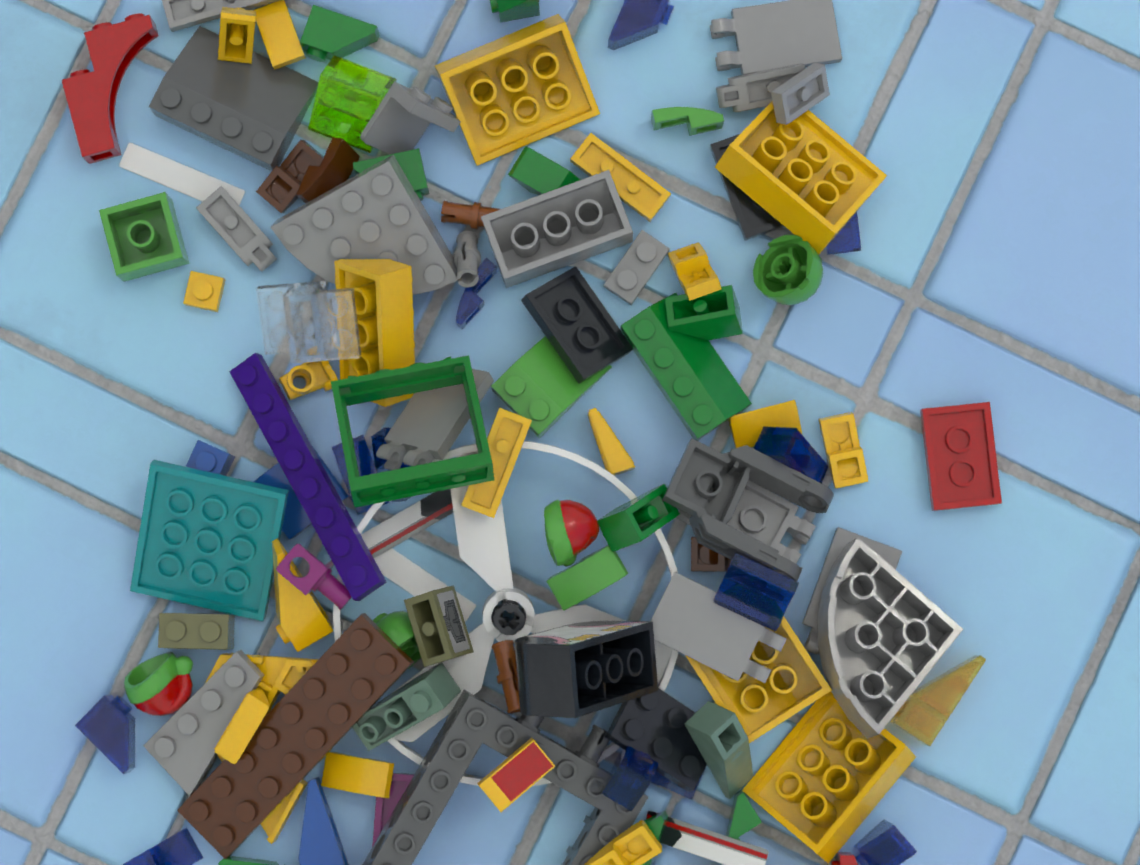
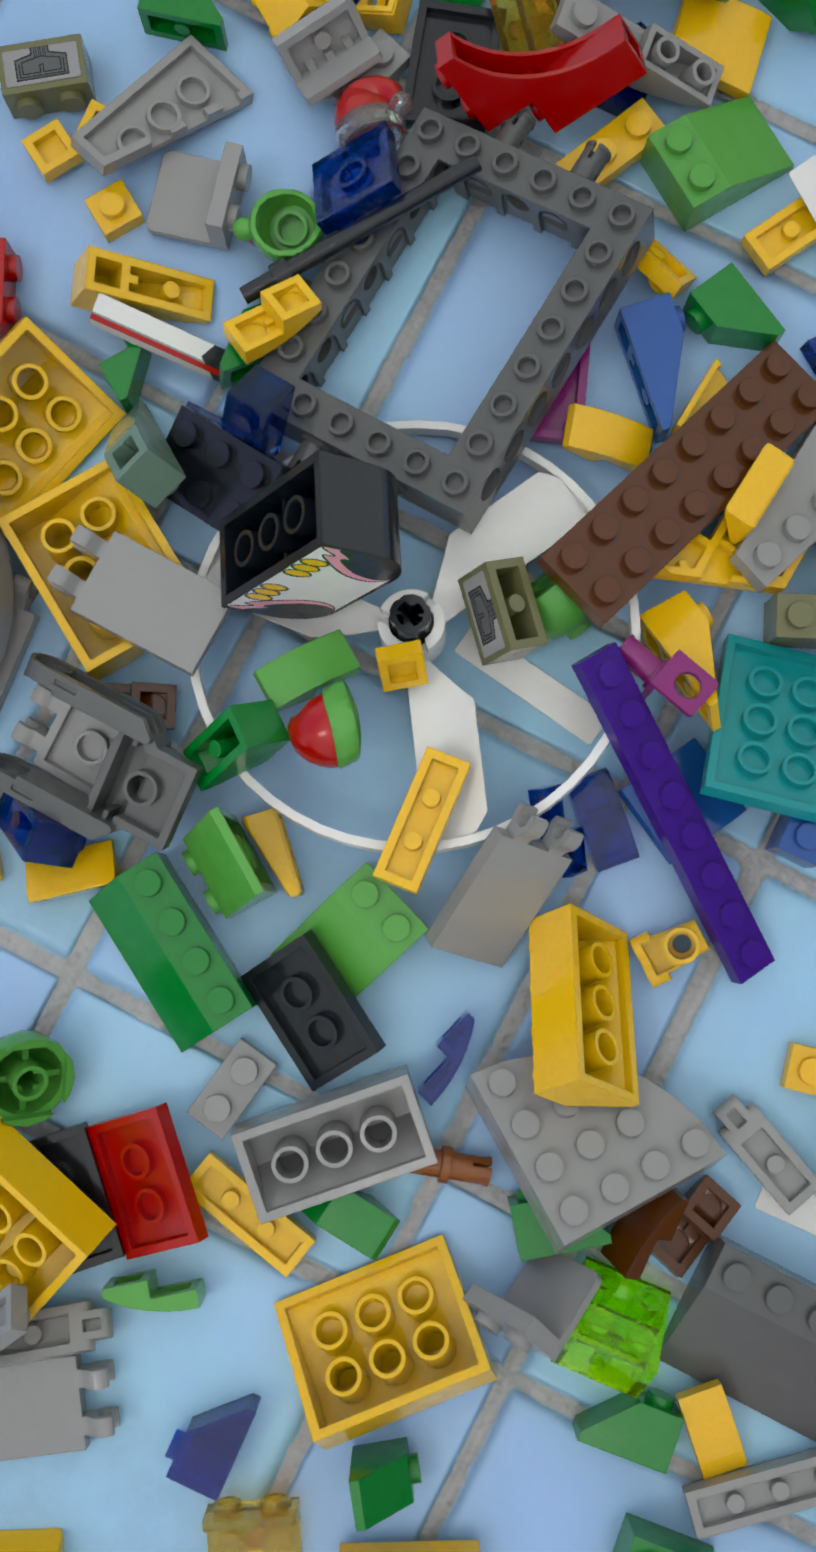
camera: 175 degrees left, 0 degrees up
yellow slope [218,7,256,64] -> none
clear bracket [256,281,361,363] -> none
green window [331,355,494,507] -> none
sand green slope [352,662,461,751] -> none
sticker [361,489,454,558] -> none
light grey pin [454,231,481,287] -> none
red tile [477,737,555,812] -> none
dark orange pin [492,640,520,714] -> none
green slope [665,285,743,340] -> none
yellow slope [667,242,721,301] -> none
clear blue panel [713,553,799,631] -> none
none -> red plate [86,1102,209,1260]
none -> bright green slope [182,807,277,919]
none -> yellow plate [375,640,428,692]

